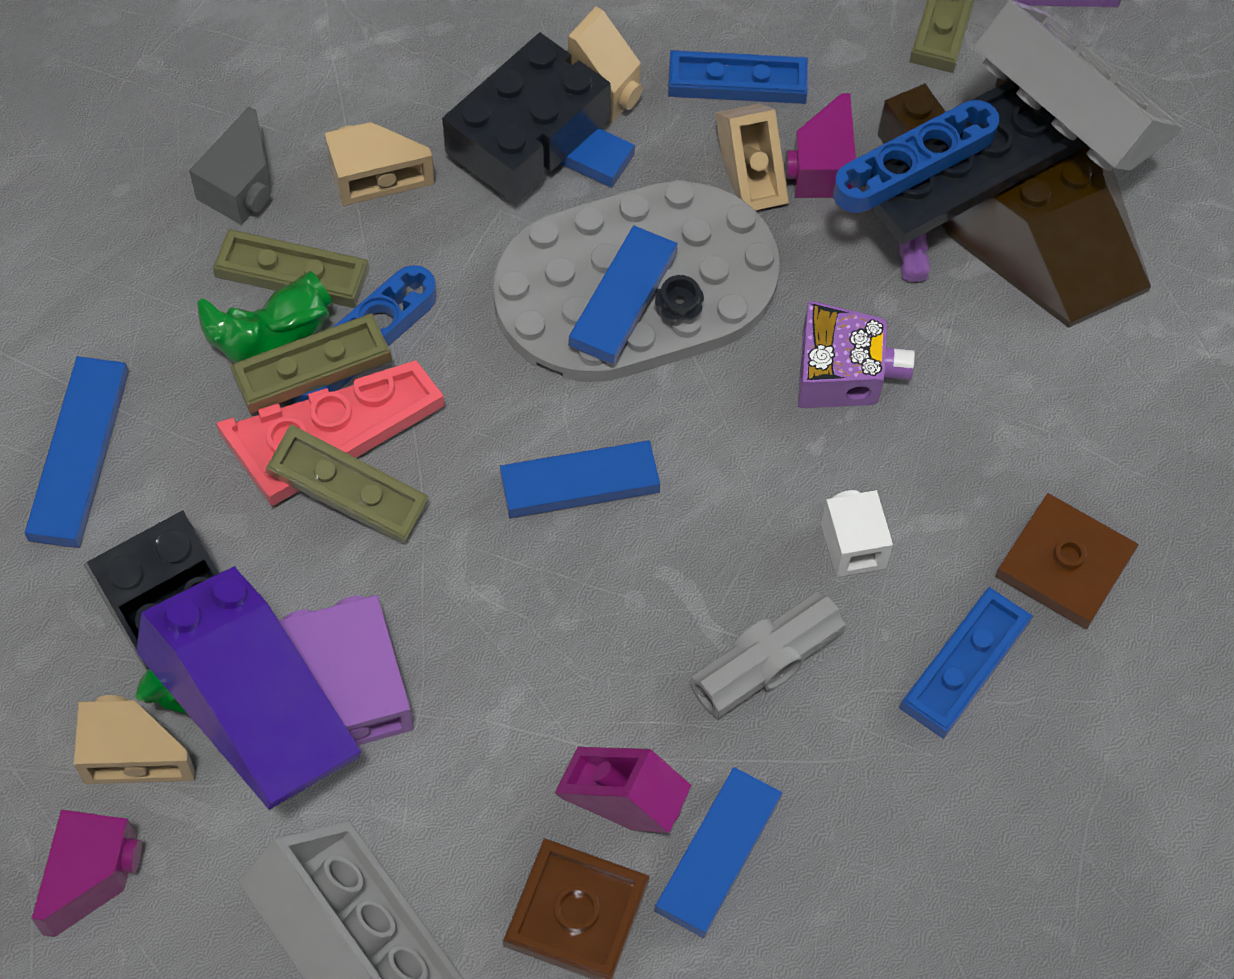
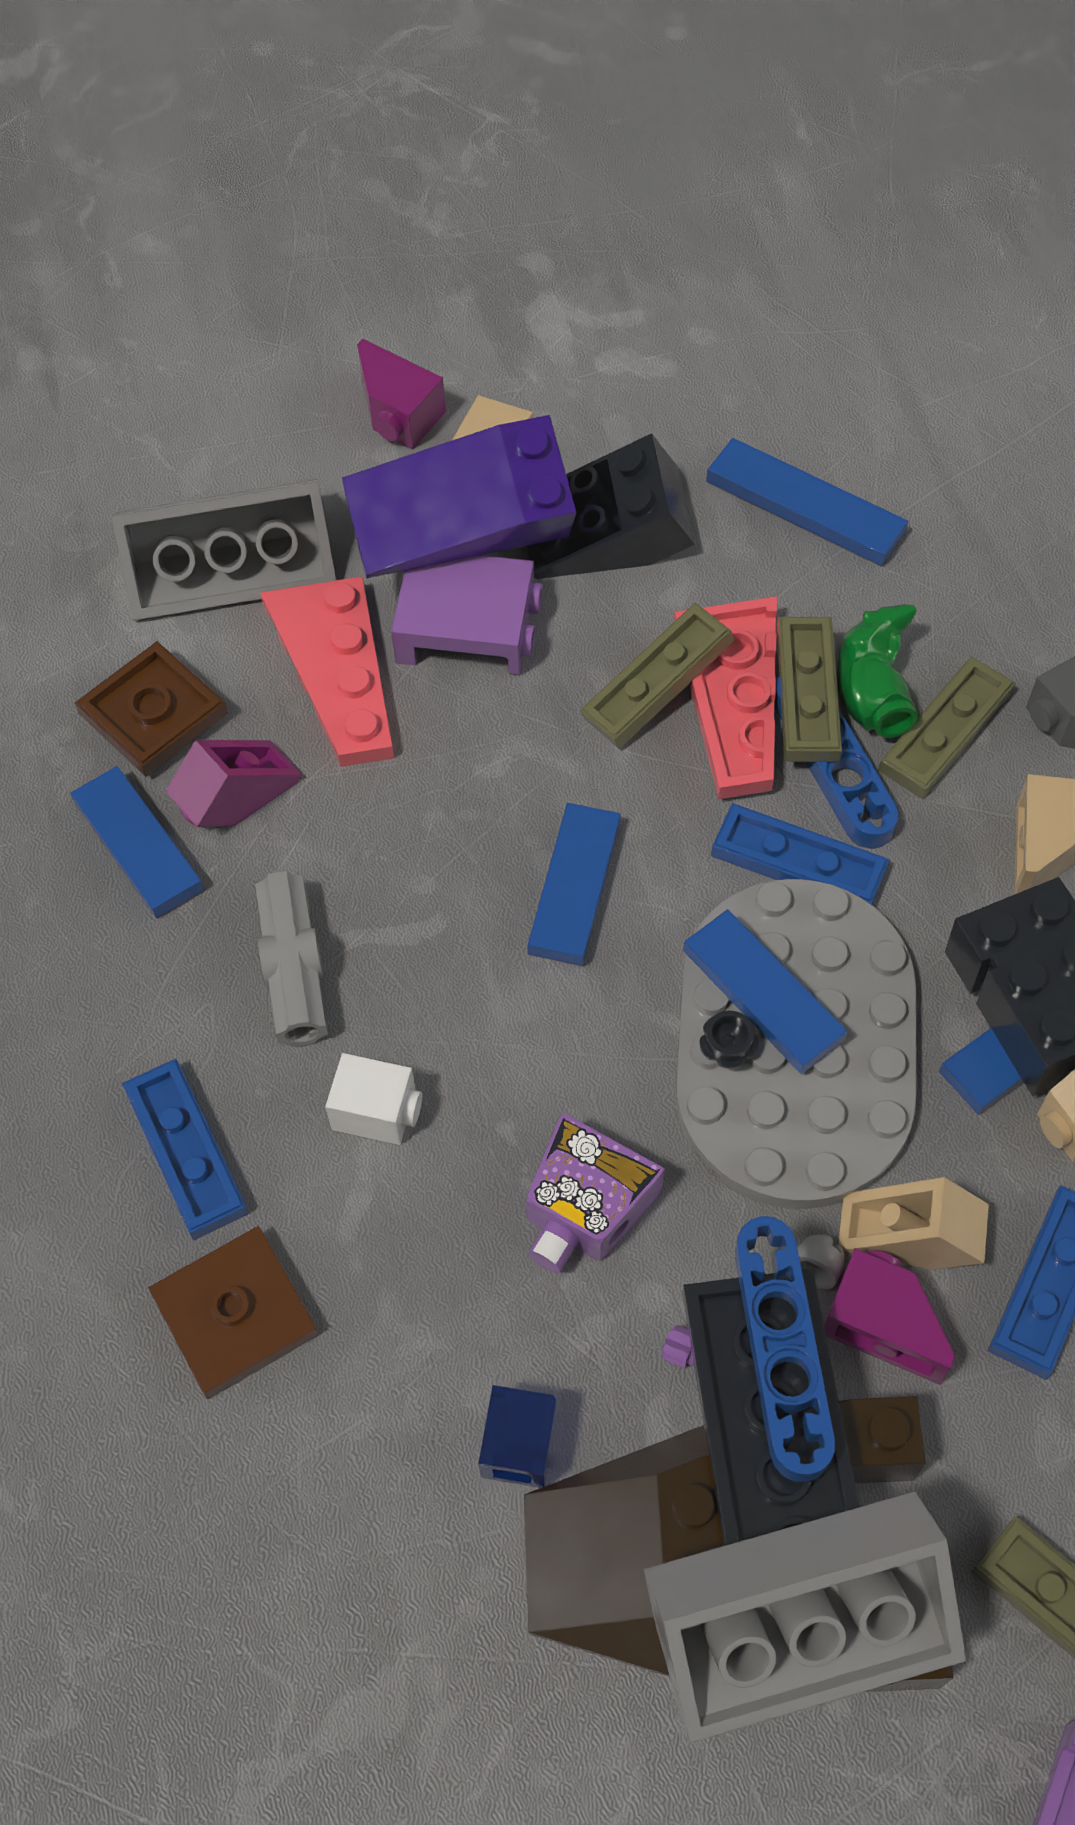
camera: 120 degrees right, 0 degrees up
none -> coral wing [260,576,394,767]
none -> clear blue panel [478,1385,556,1488]
none -> blue tile [711,803,889,905]
none -> light grey hinge [797,1234,845,1289]

